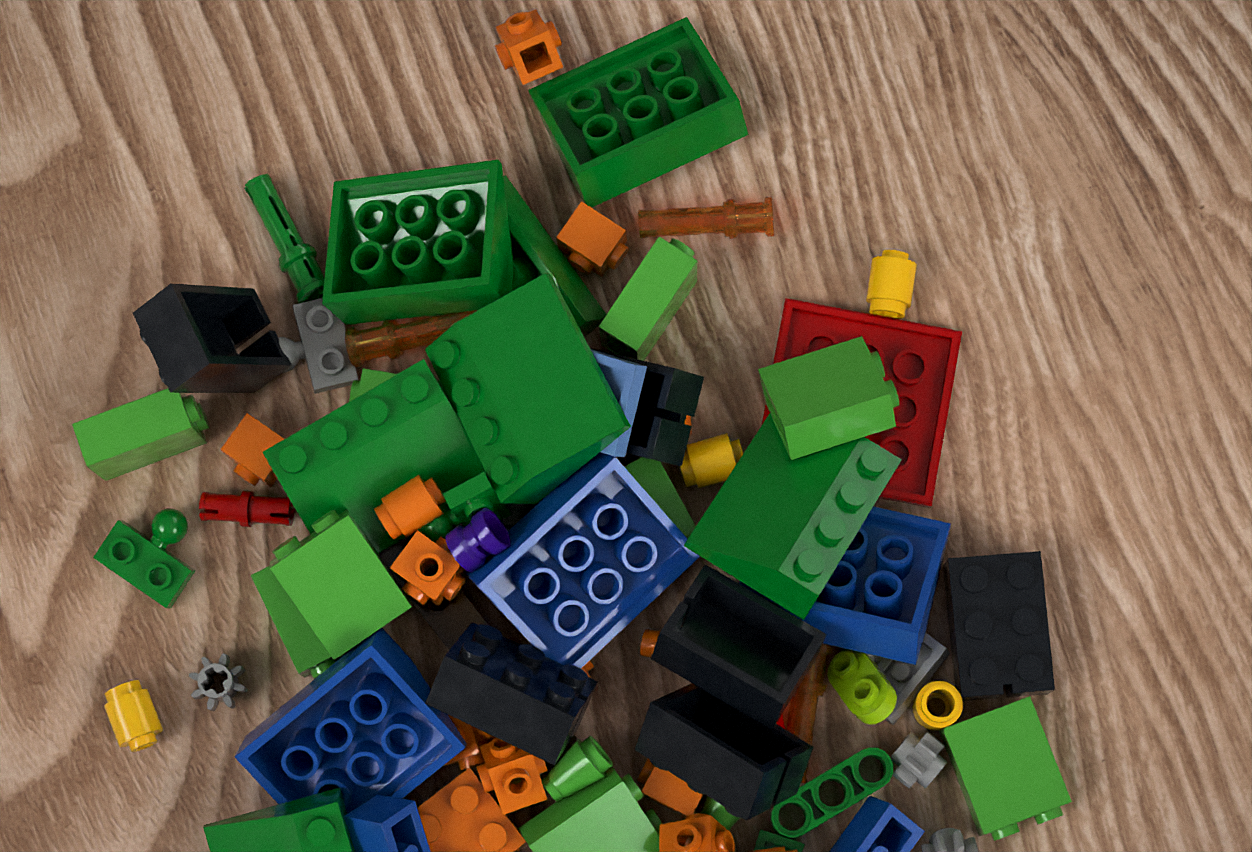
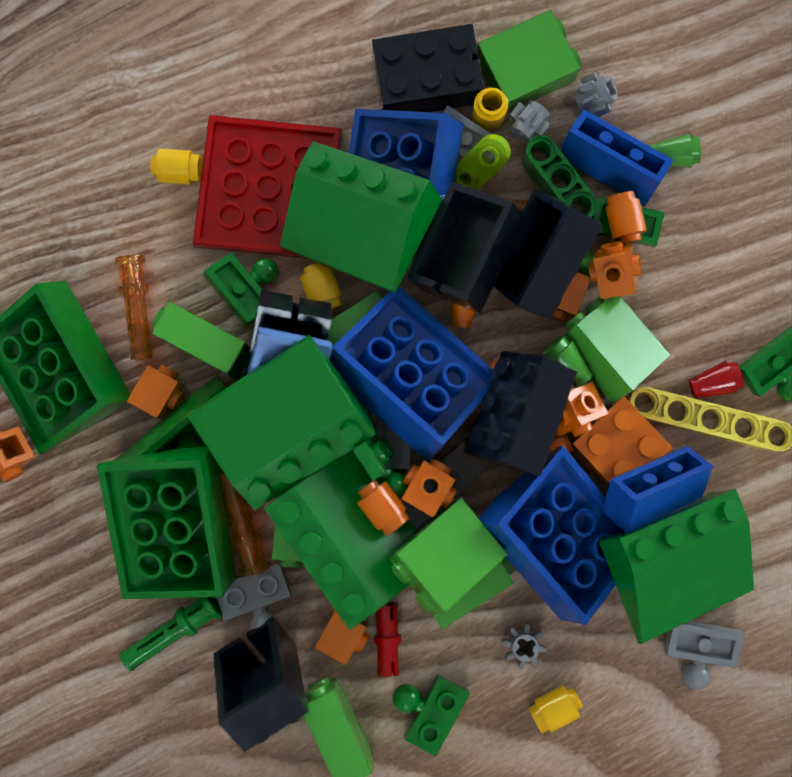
camera: 105 degrees left, 5 degrees up
dark purple wheel [445,508,511,573] -> none
bright green brick [758,336,900,460] -> none
none -> green plate [203,252,279,327]

